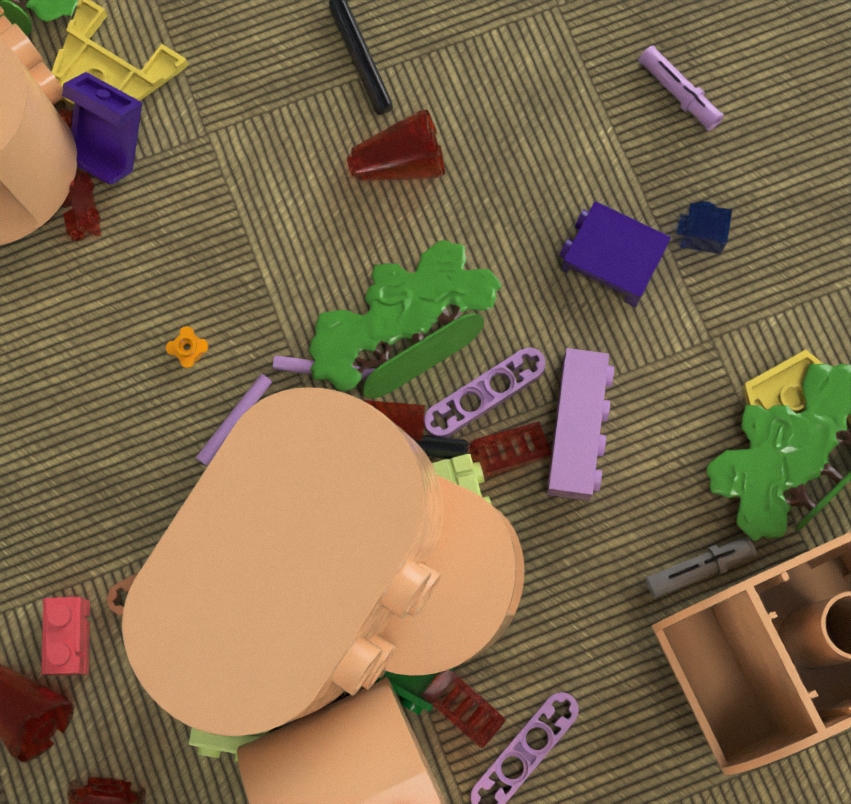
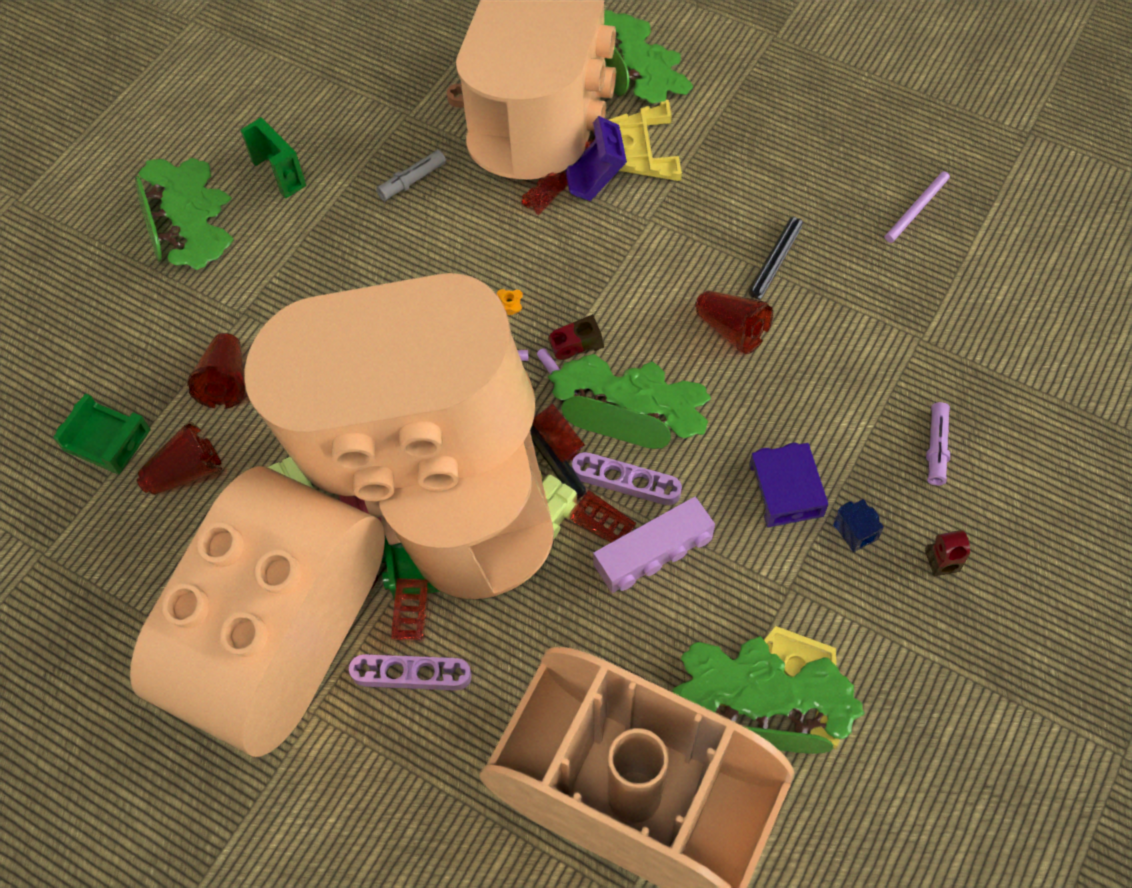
camera: 50 degrees right, 15 degrees down
none -> leg [548,314,605,360]
none -> dark red leg [924,530,970,577]

